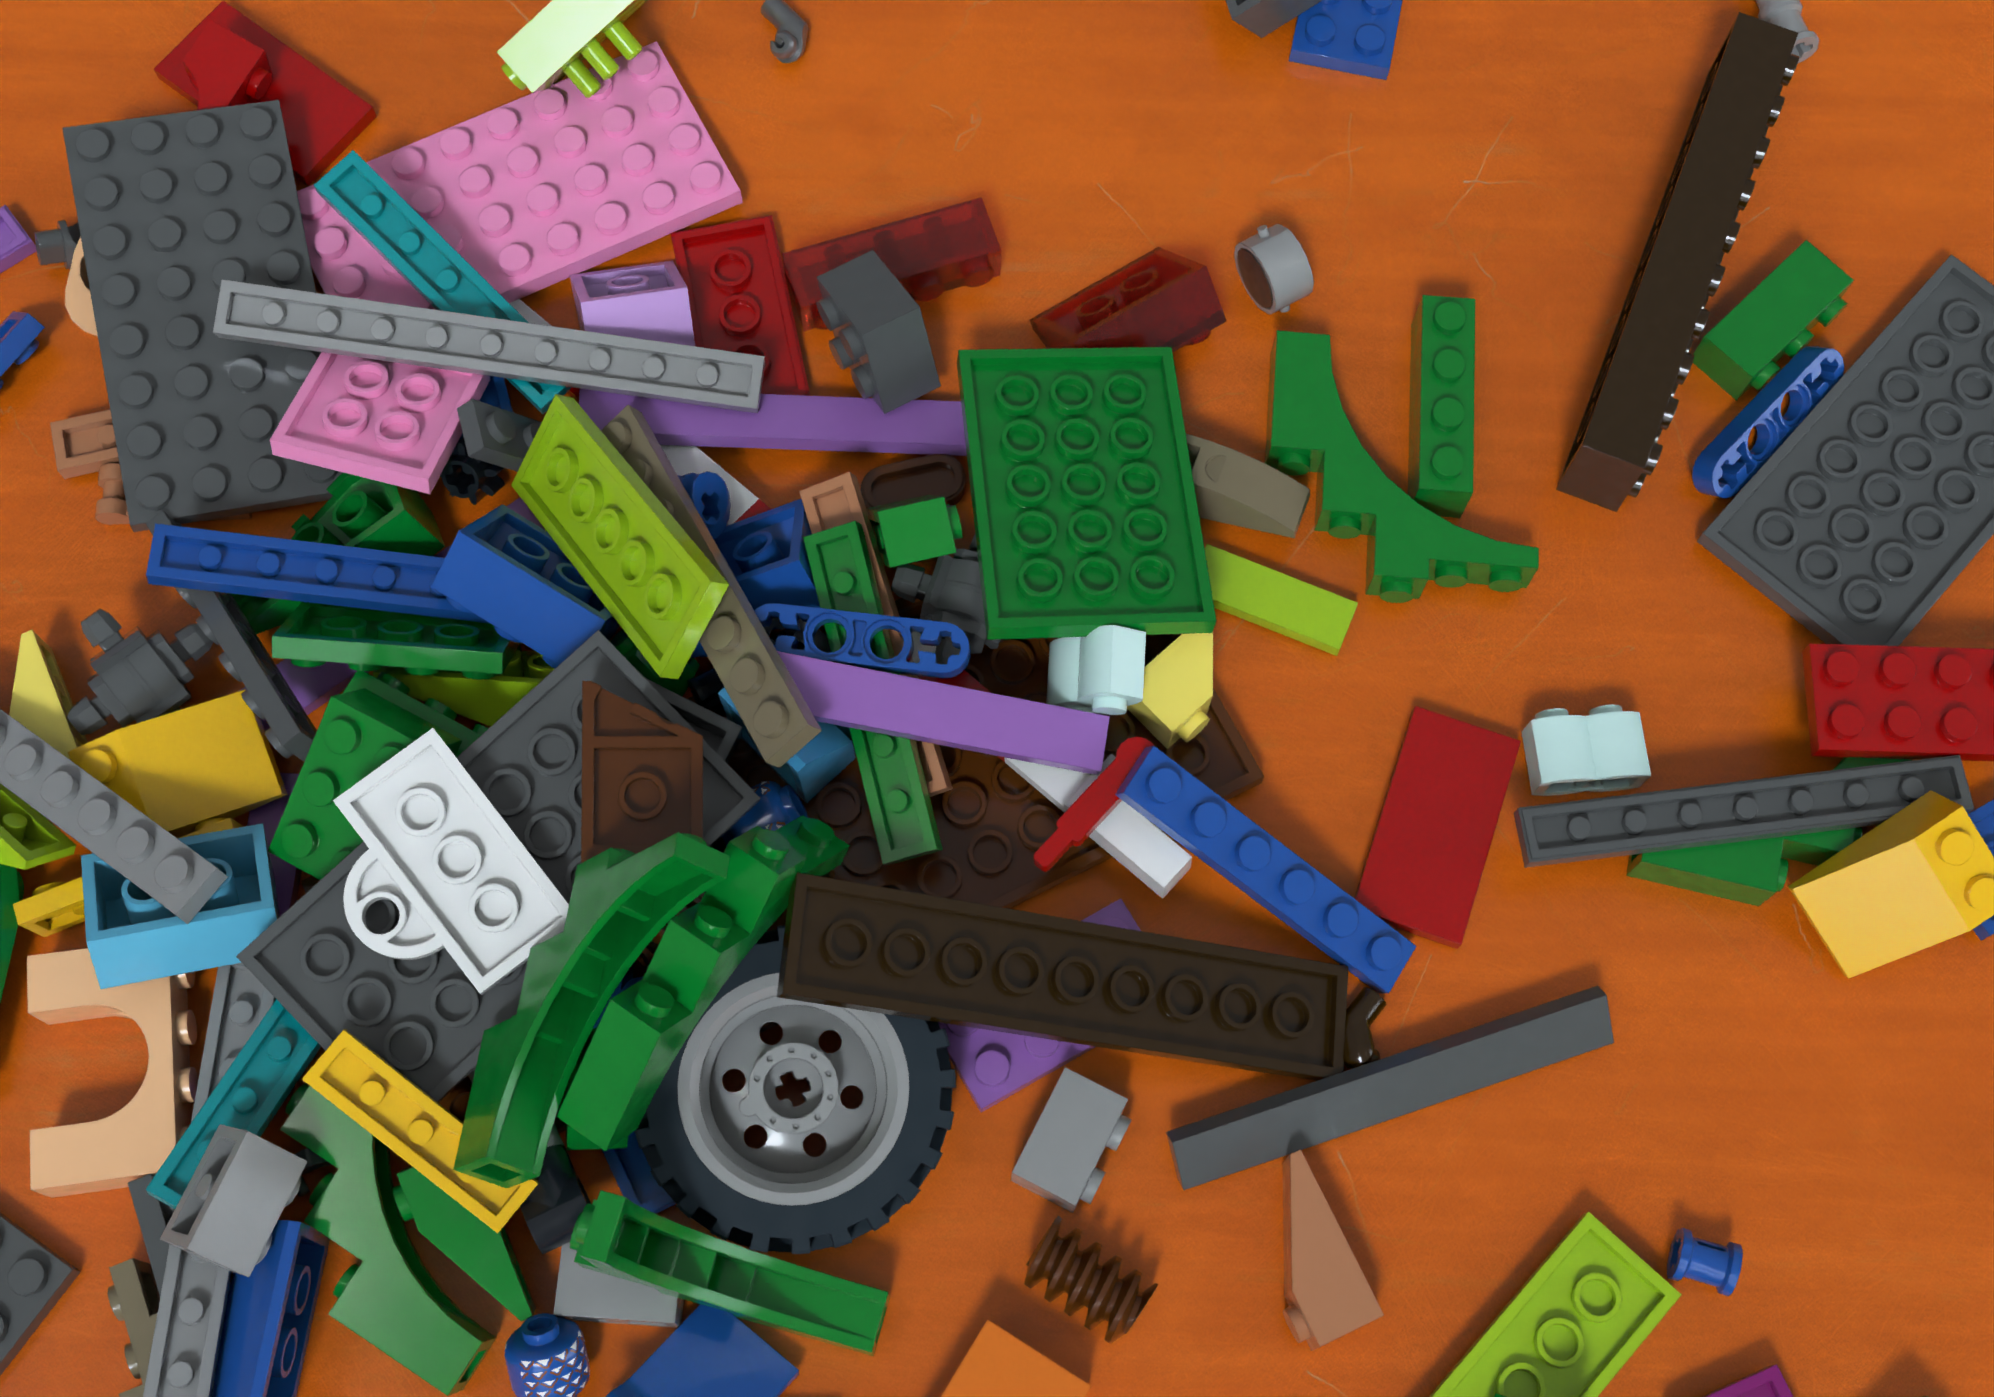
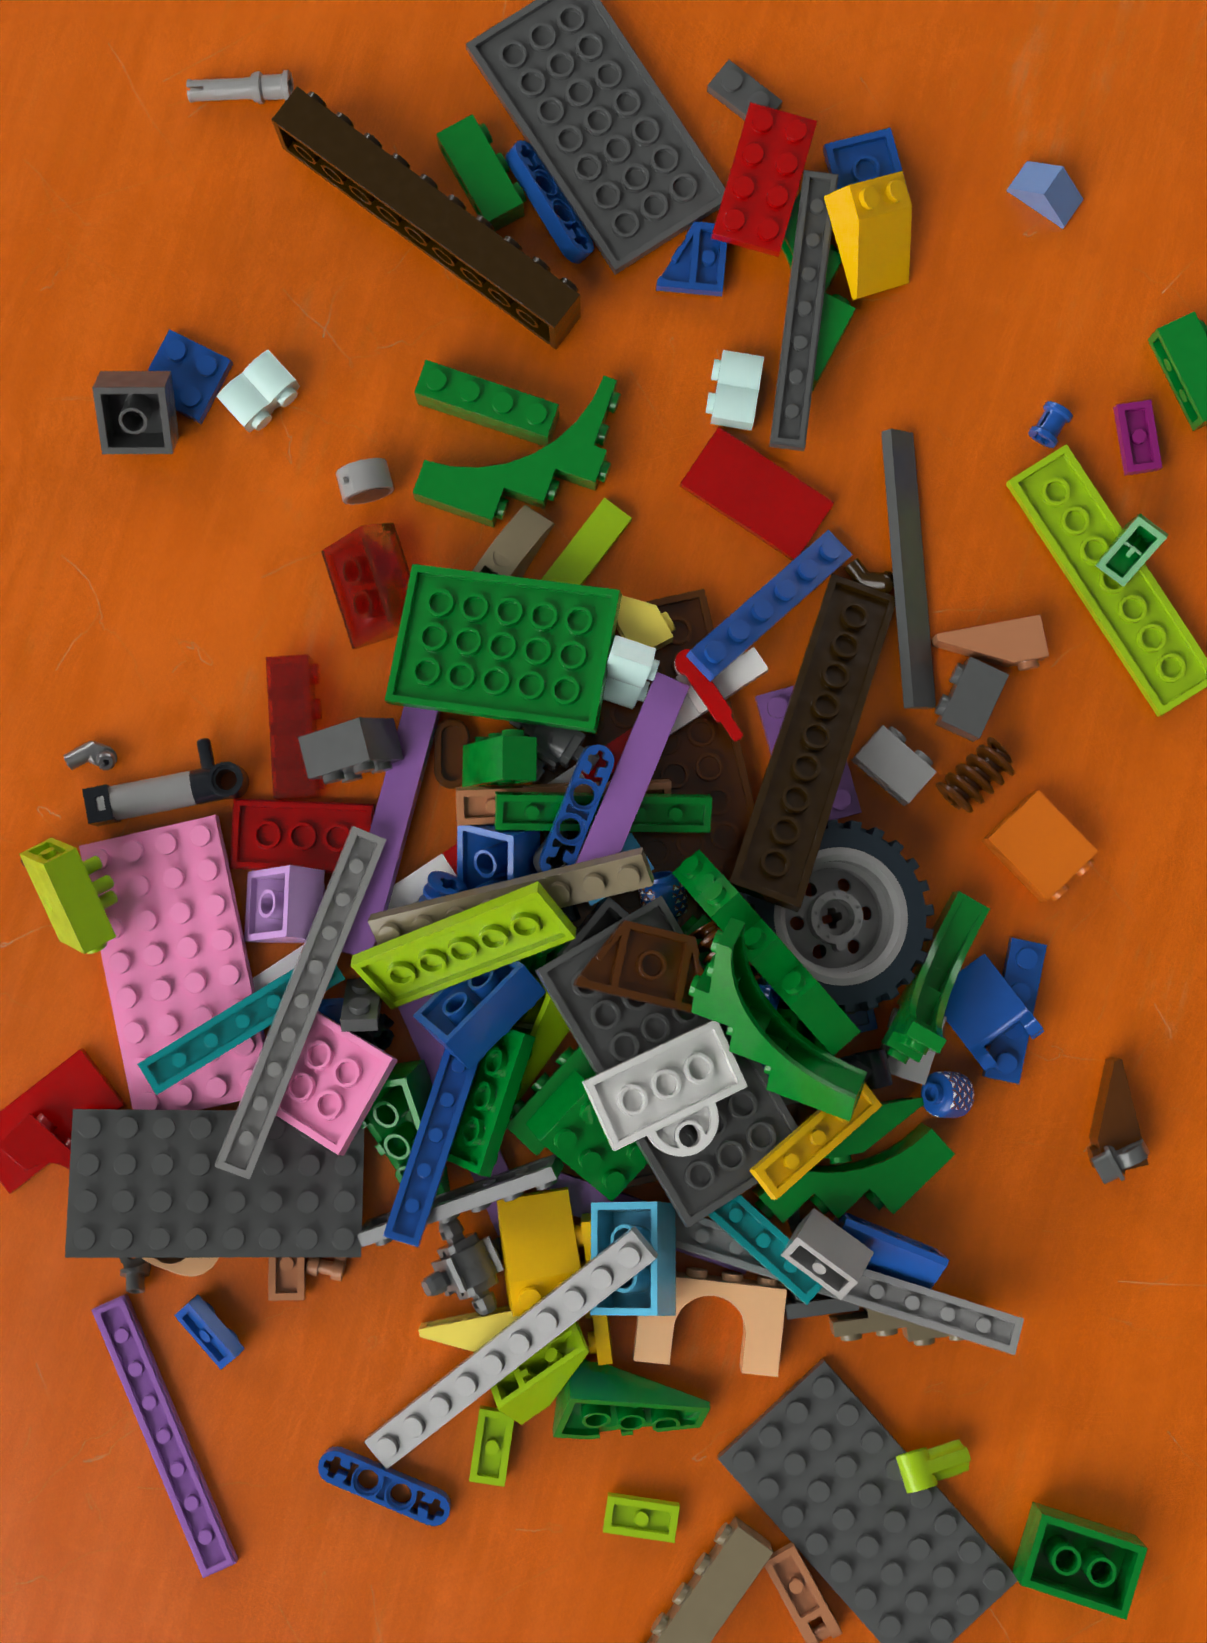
camera: 75 degrees left, 15 degrees up
none -> piece [82,738,249,826]
none -> light aqua brick [216,350,300,433]
none -> blue wing [656,221,727,297]
none -> dark grey brick [934,657,1009,742]

